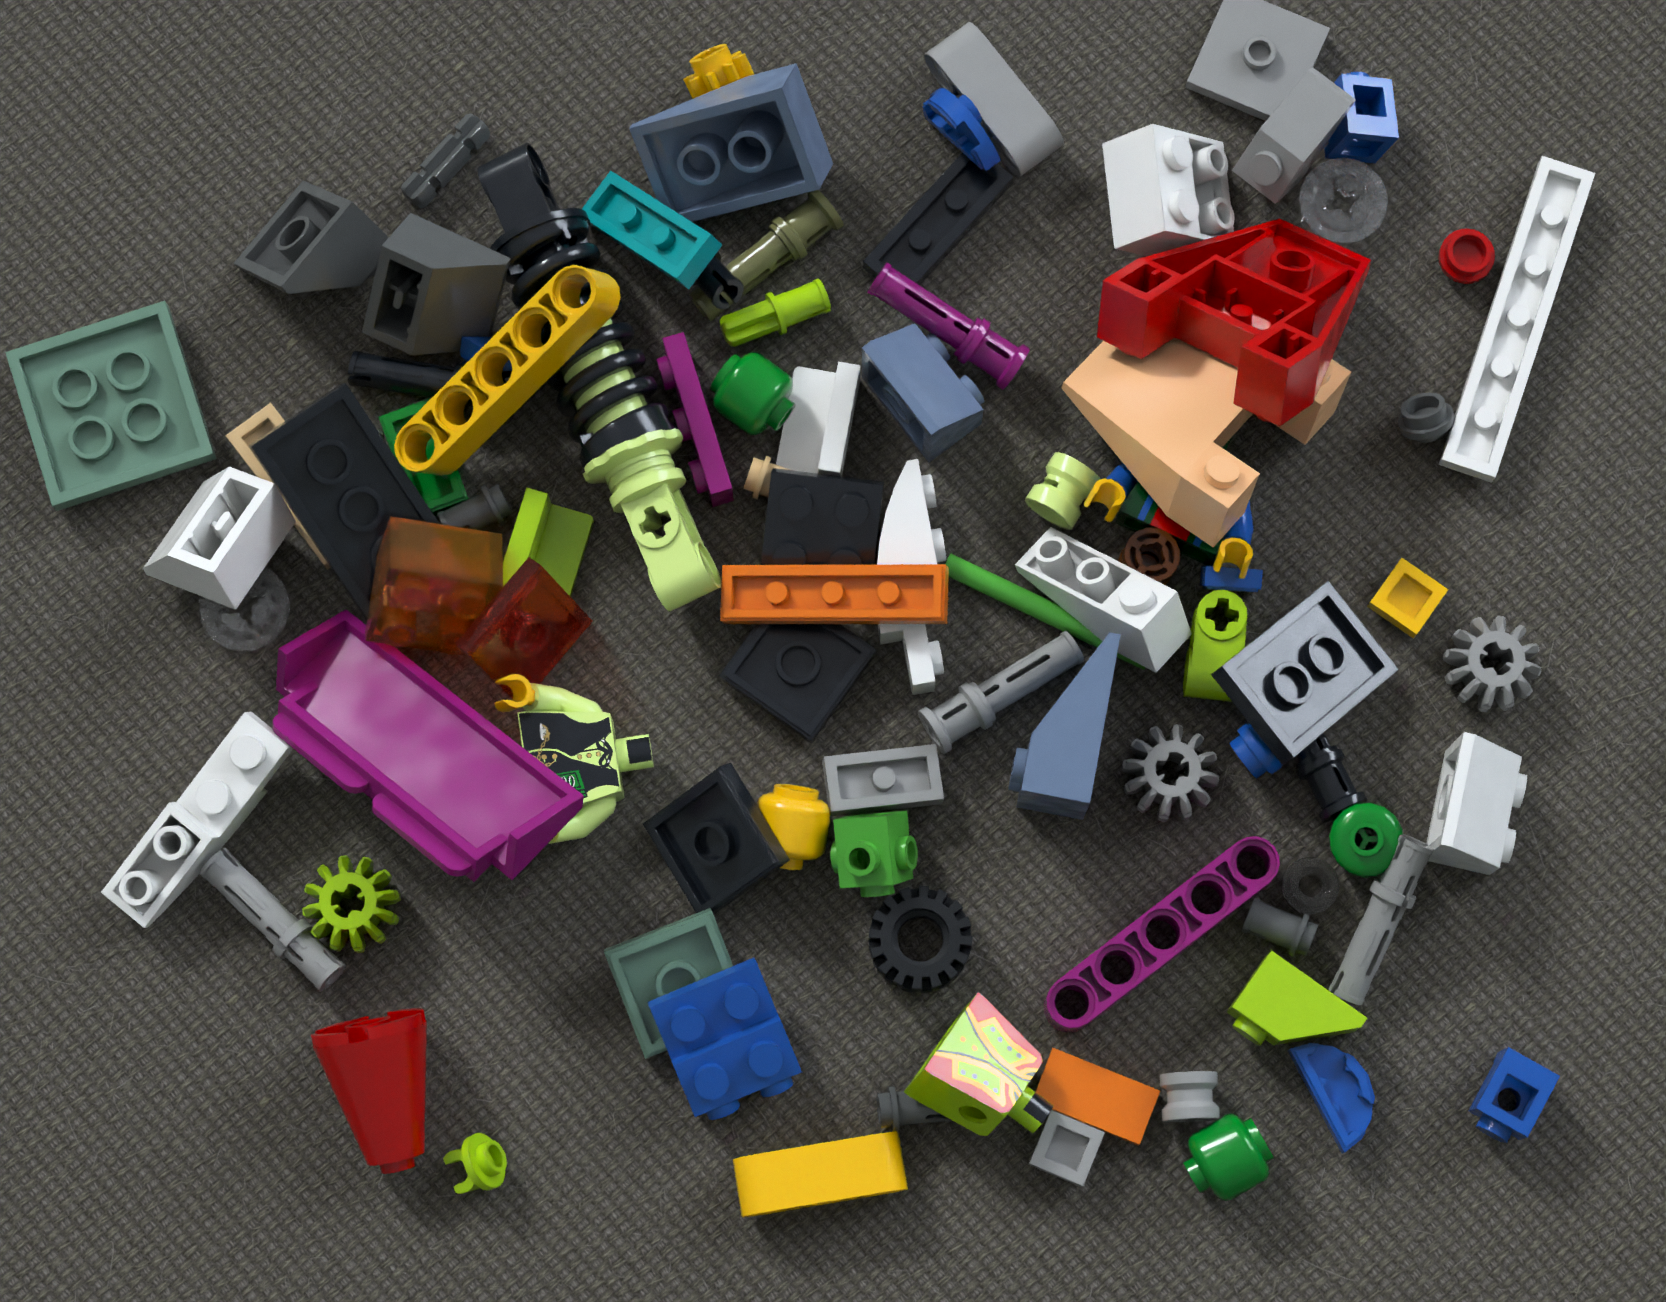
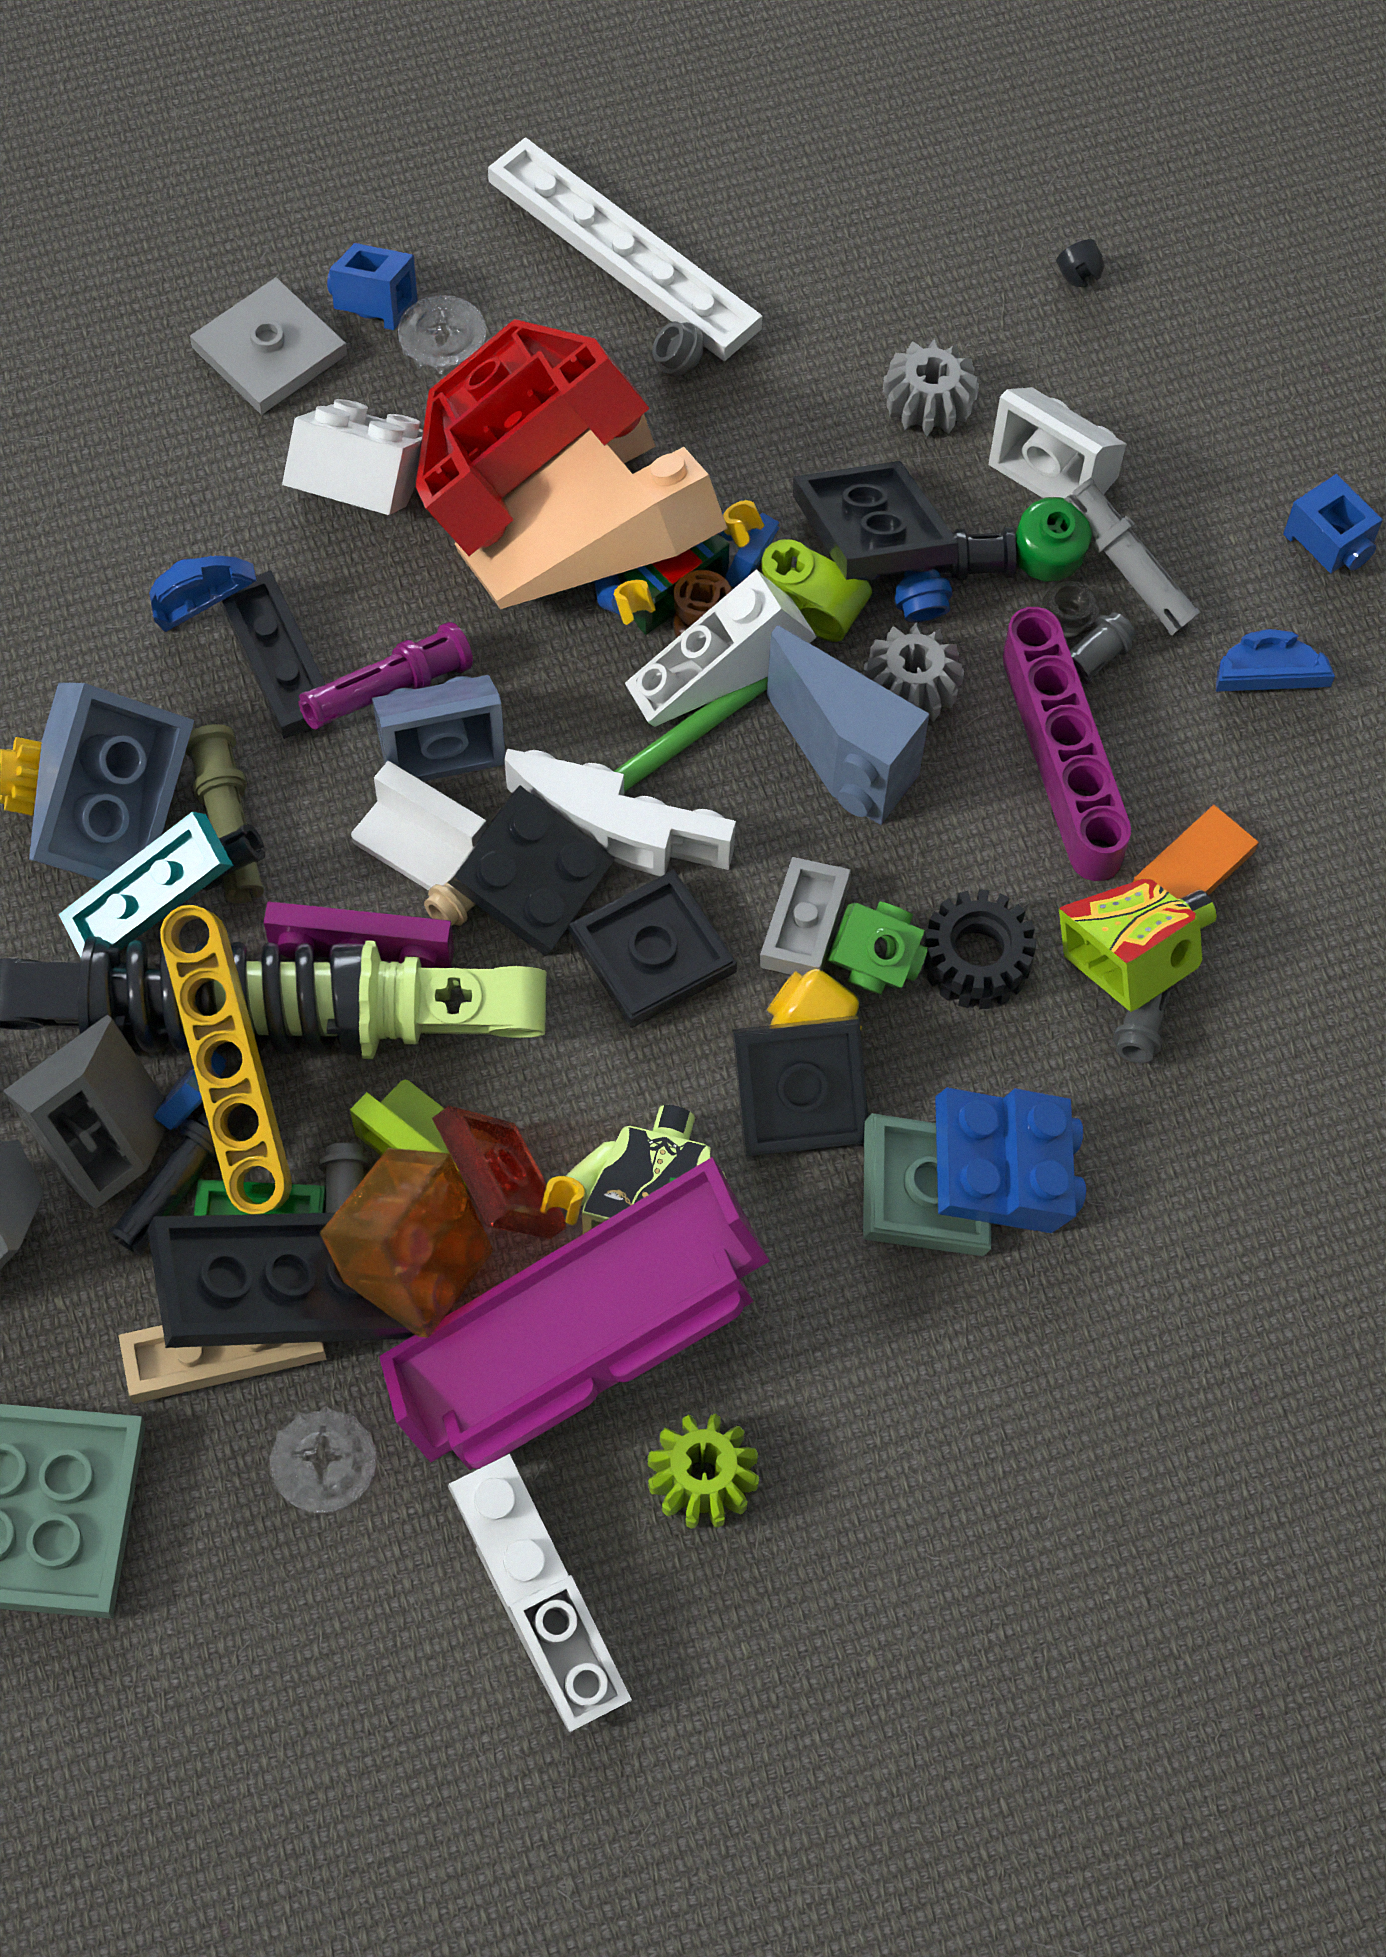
camera: 70 degrees left, 15 degrees down
white slope [143,467,296,610] -> none
light grey pin [200,848,346,992] -> none
red cone [311,1008,427,1174] -> none
lime plate [443,1133,507,1194] -> none
green head [710,352,796,435] -> none
lime axle [719,278,831,347] -> none
orange tile [720,564,949,624] -> none
yellow beam [732,1131,908,1217] -> none
light grey pin [918,631,1084,755] -> none
light grey beam [924,22,1064,177] -> none
yellowish green wheel [1025,452,1100,530] -> none
light grey plate [1028,1110,1105,1187] -> none
light grey wheel [1160,1071,1220,1122] -> none
green head [1183,1114,1274,1201] -> none
lime slope [1227,950,1367,1046] -> none
light grey slope [1232,67,1356,204] -> none
yellow plate [1367,558,1449,639] -> none
red plate [1438,229,1495,284] -> none

